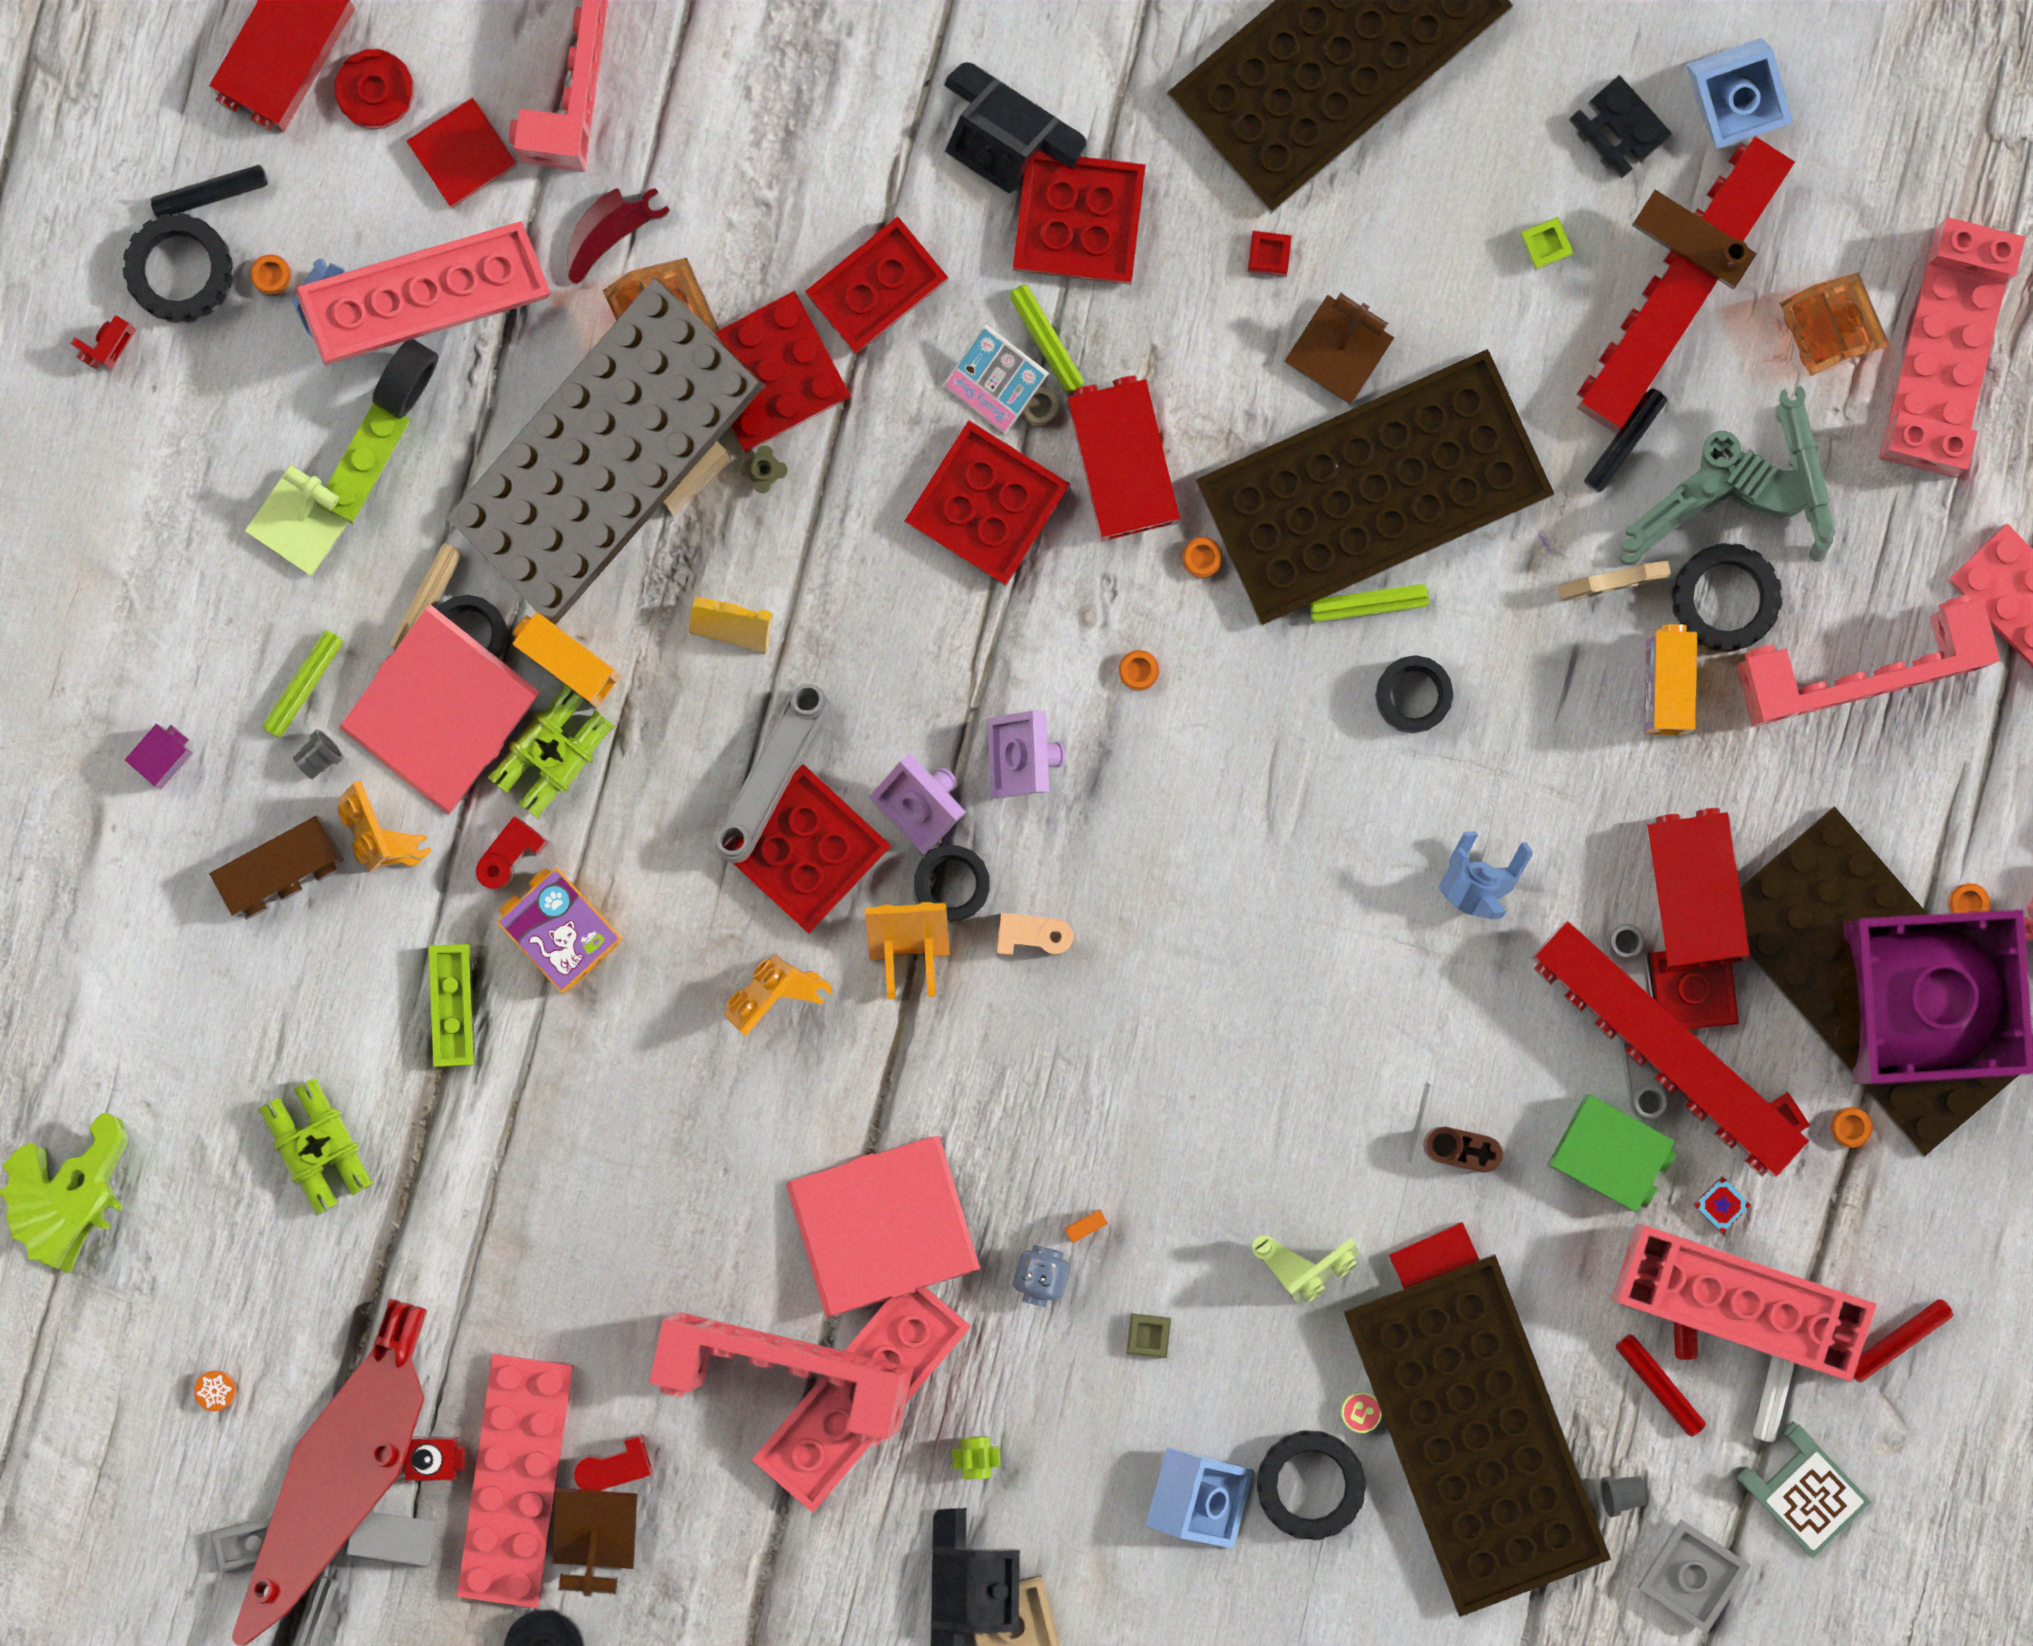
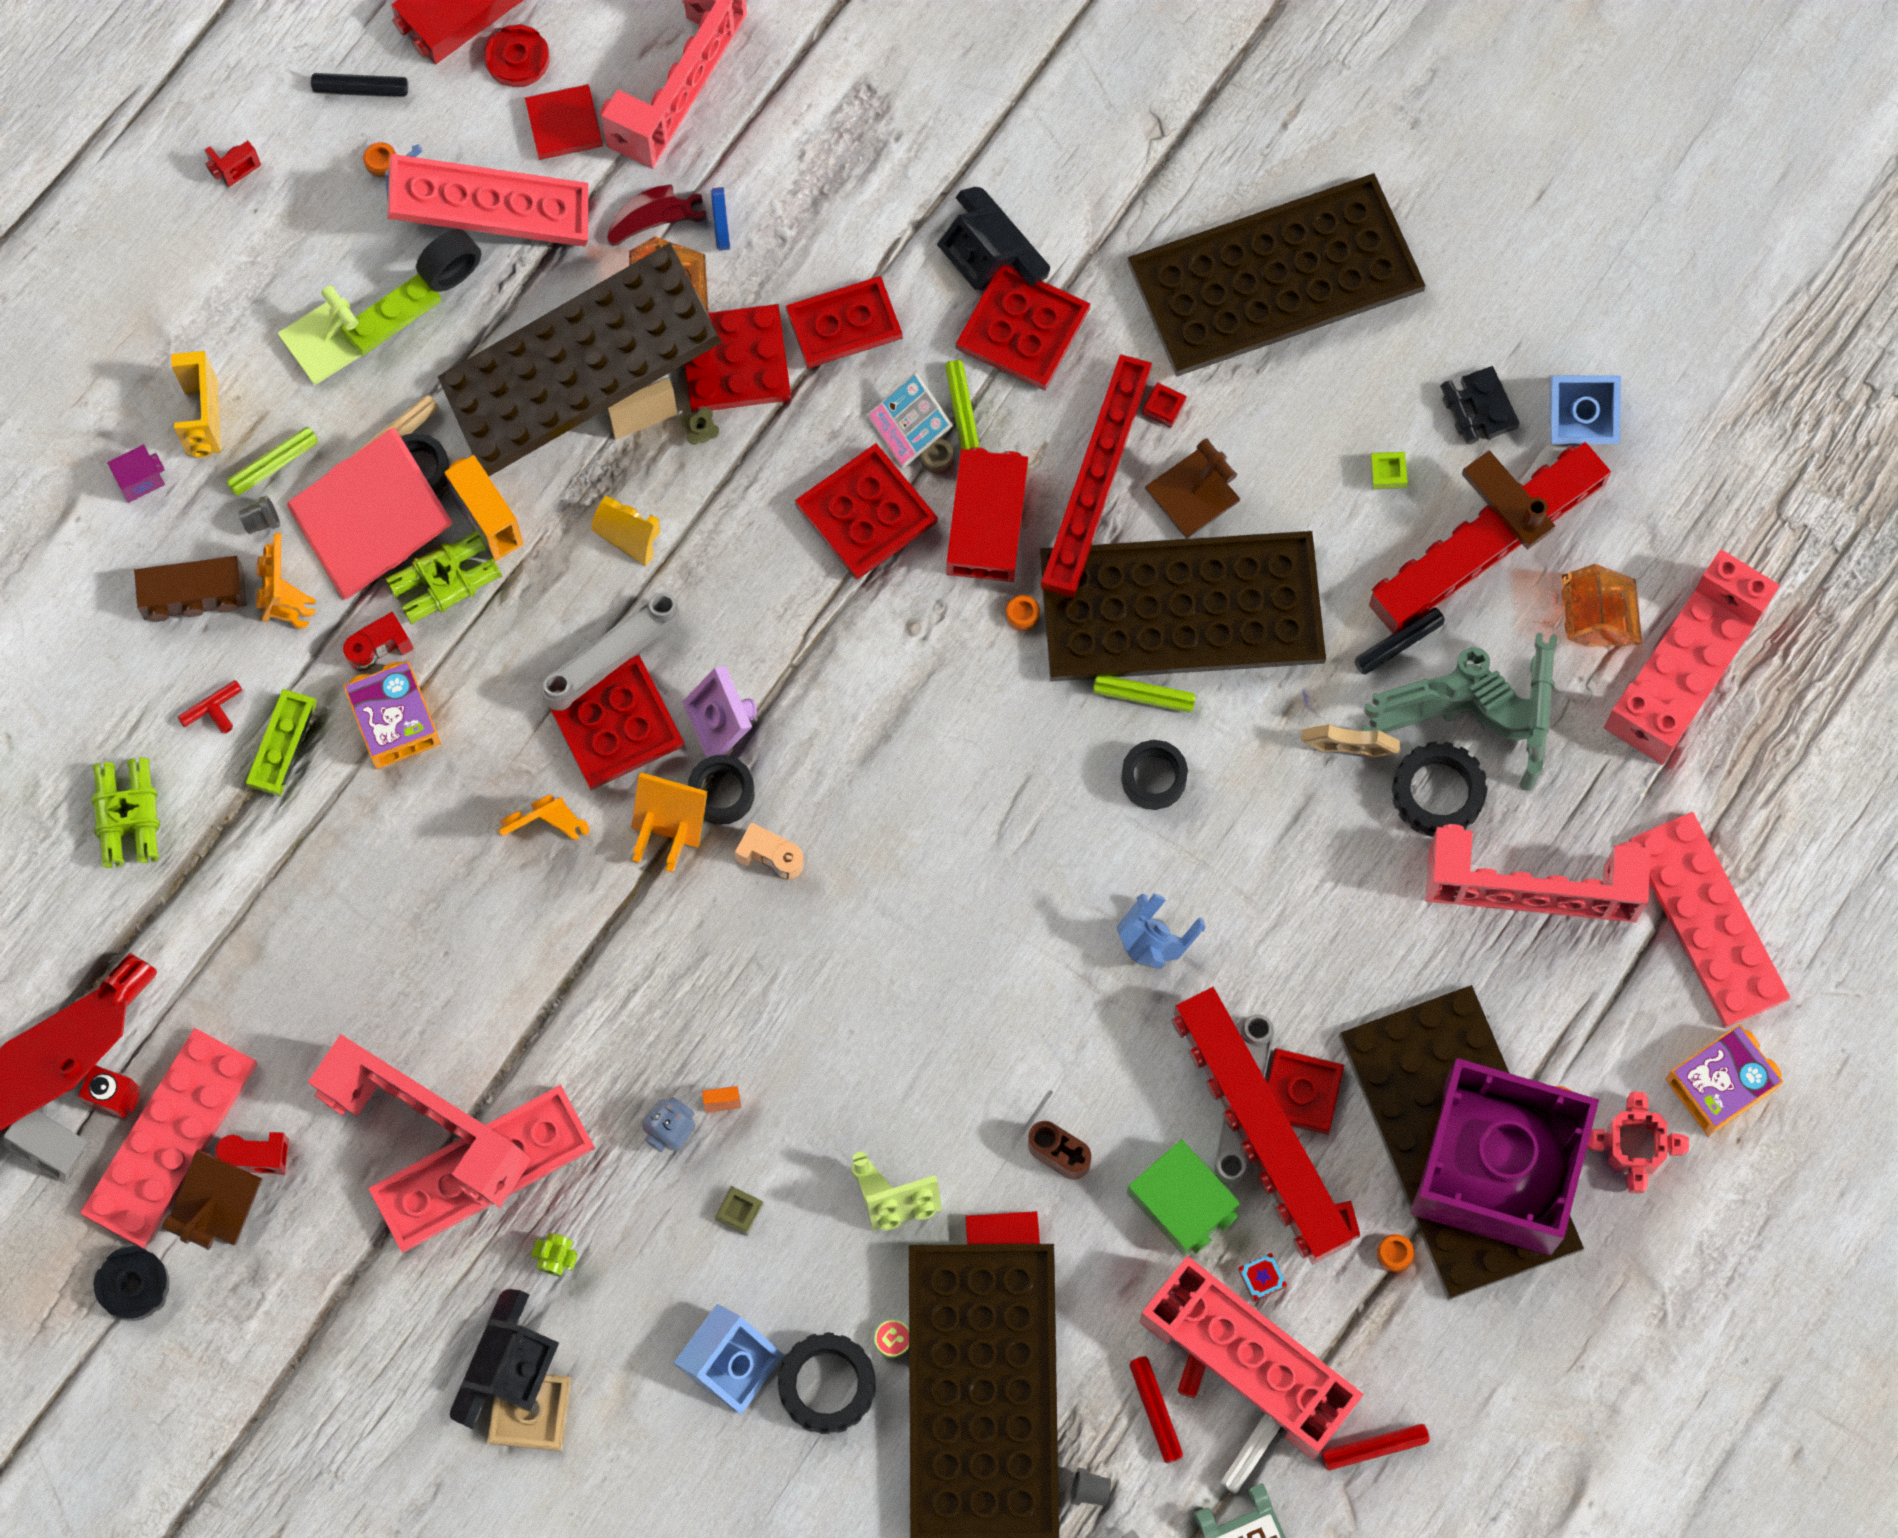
camera: 20 degrees right, 15 degrees down
black tyre [122,213,233,323] -> none
coral piece [786,1136,980,1317] -> none
lavender tile [988,711,1066,798] -> none
orange tile [1119,650,1159,691] -> none
light orange brick [1644,624,1697,736] -> none
red brick [1647,808,1751,972] -> none
none -> yellow panel [171,351,221,458]
none -> red piece [178,680,242,734]
none -> blue tile [711,187,730,251]
none -> red plate [1041,354,1152,598]

